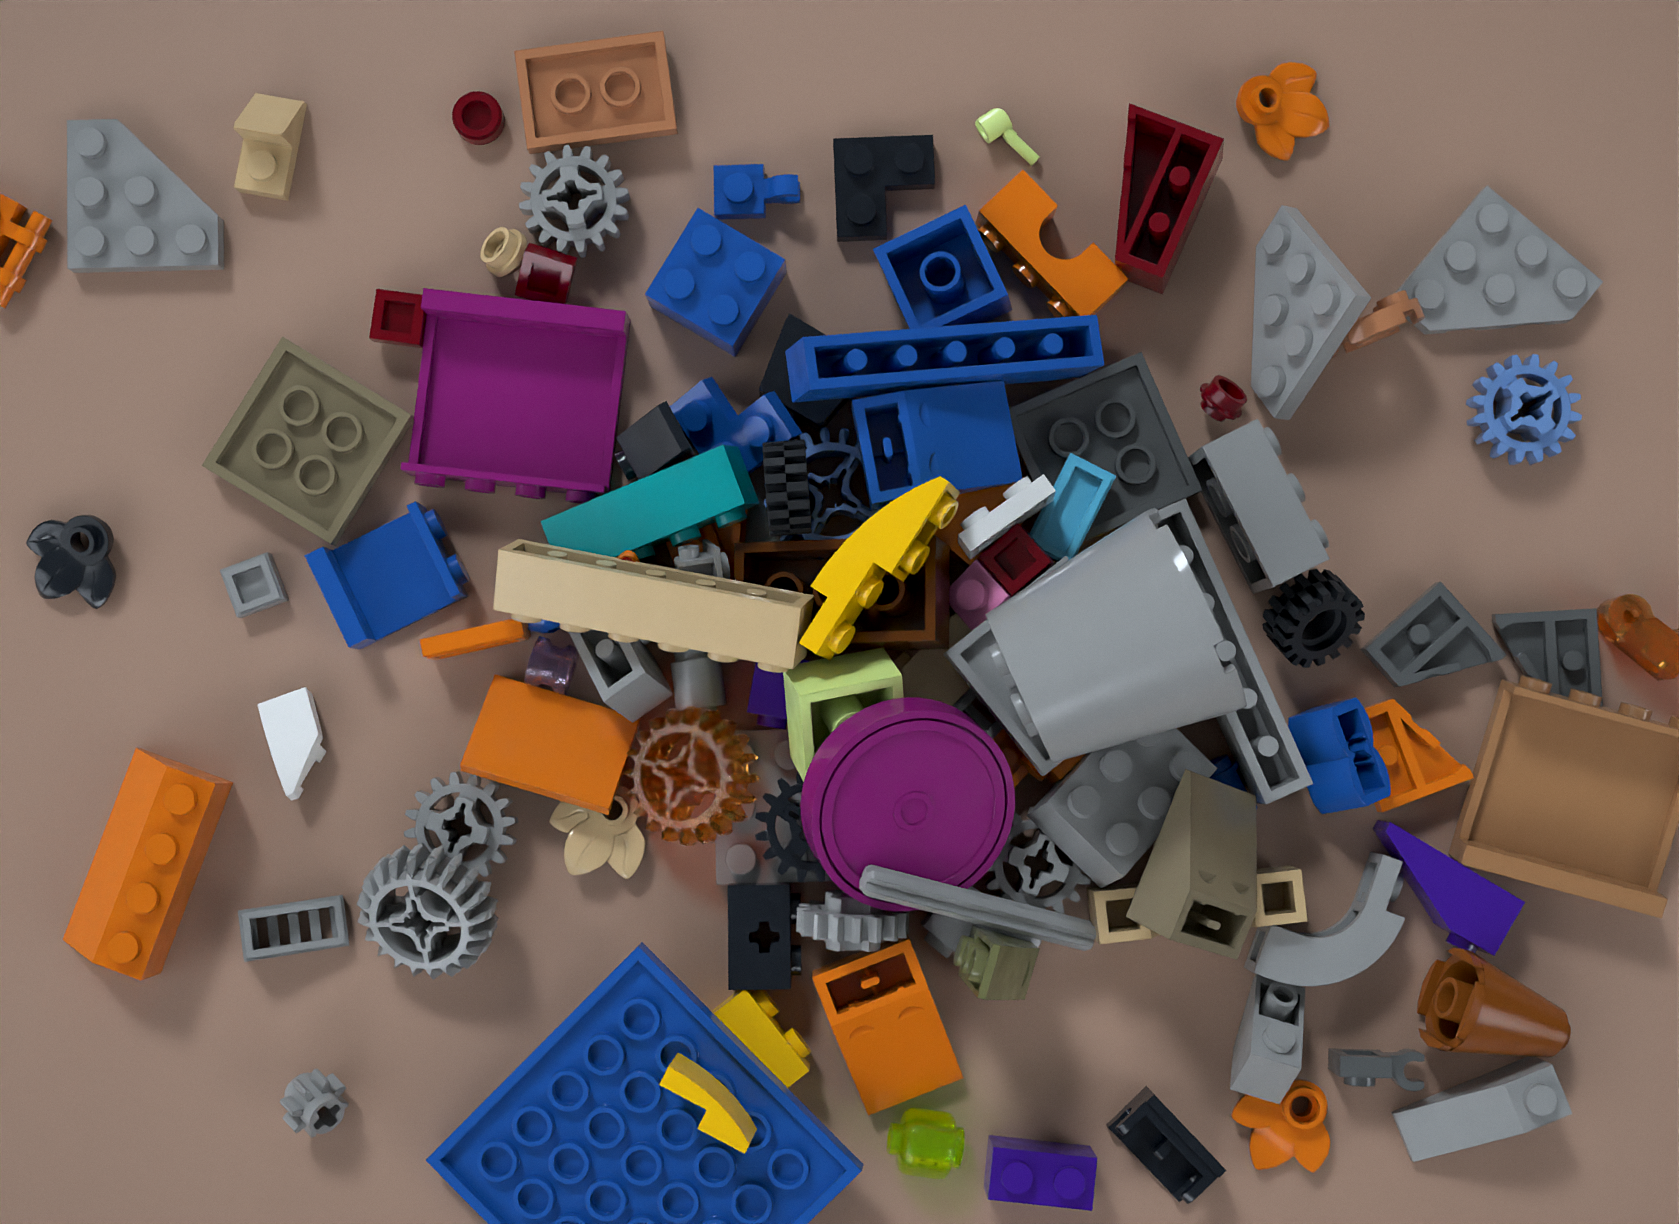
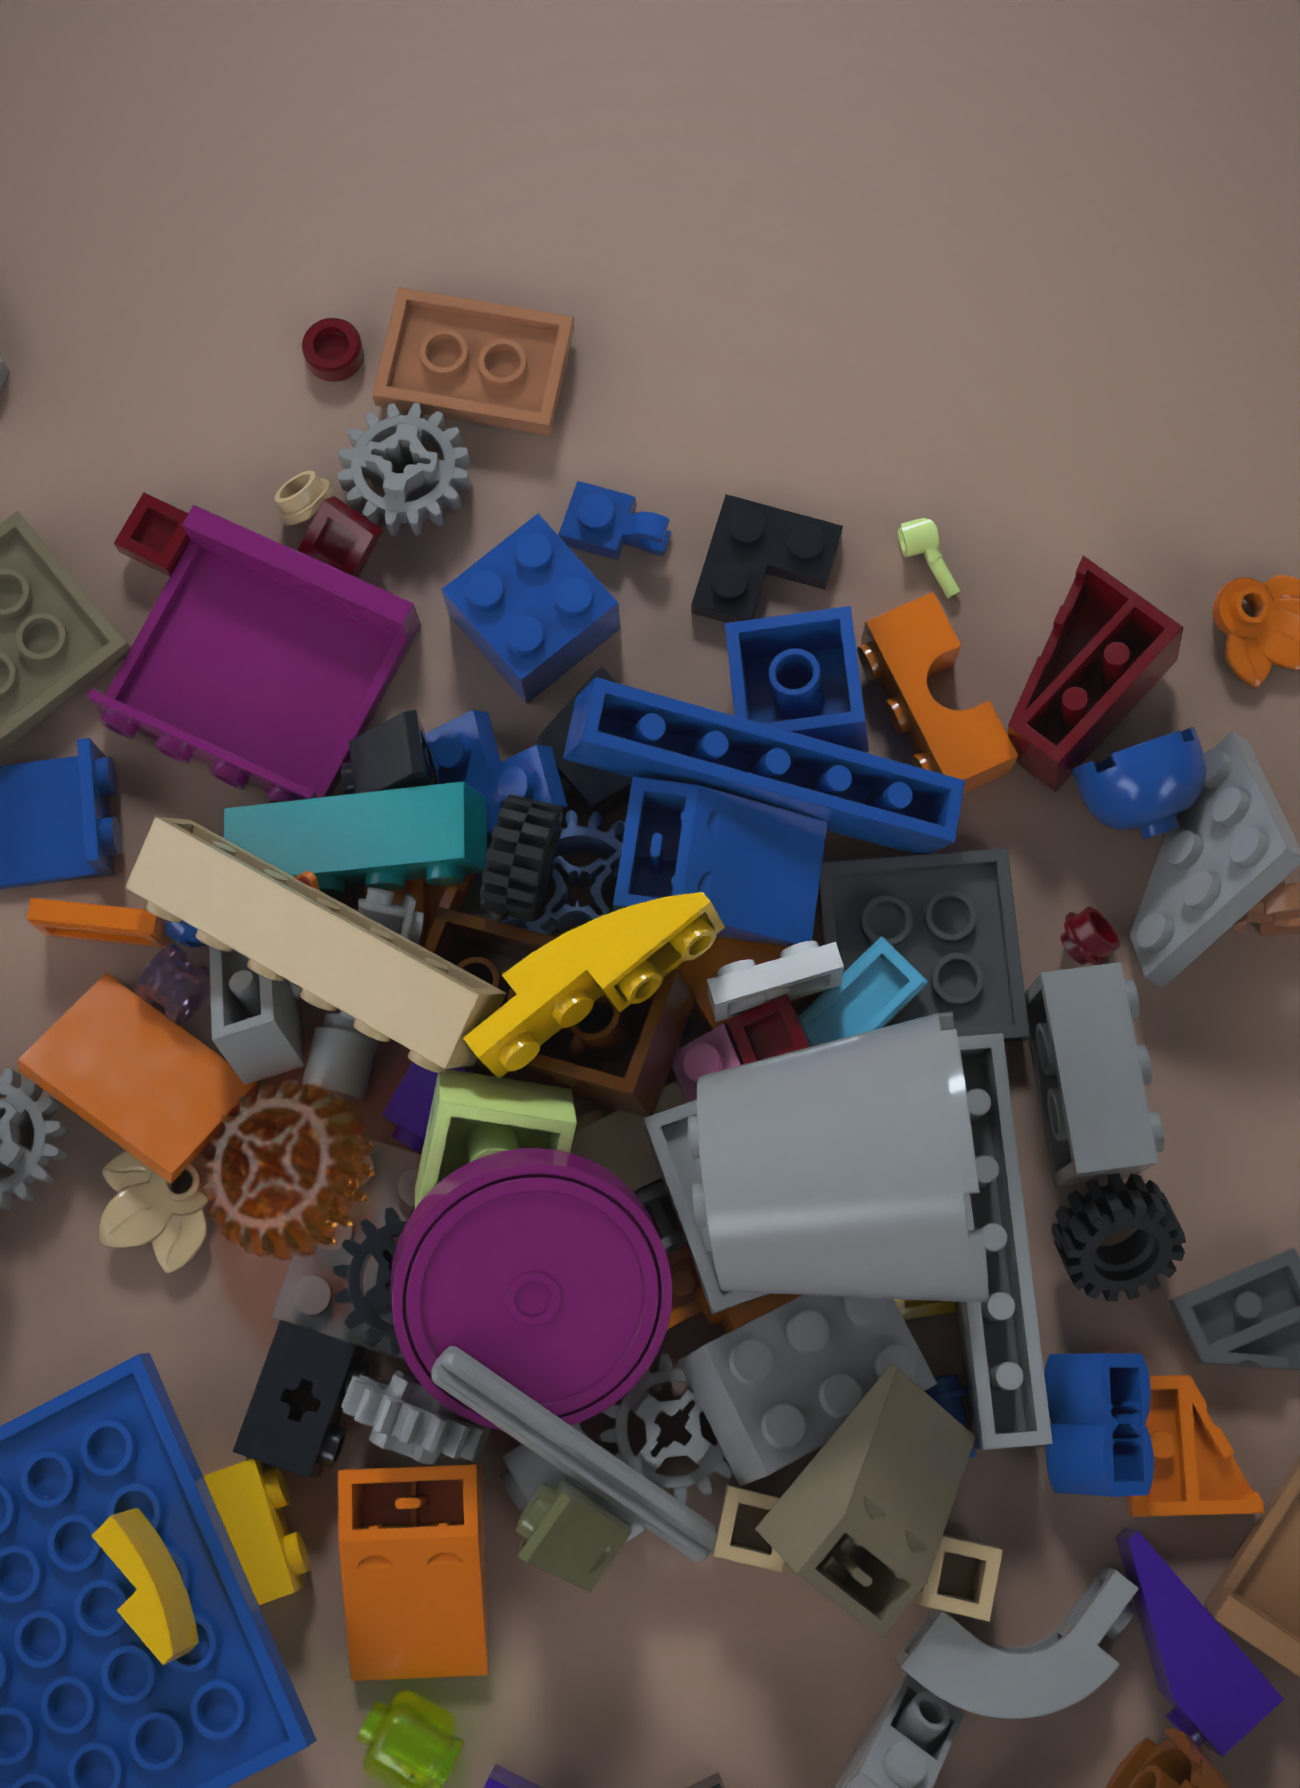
camera: 25 degrees right, 10 degrees down
tan slope [233,93,307,201] -> none
none -> blue cylinder [1071,727,1207,840]

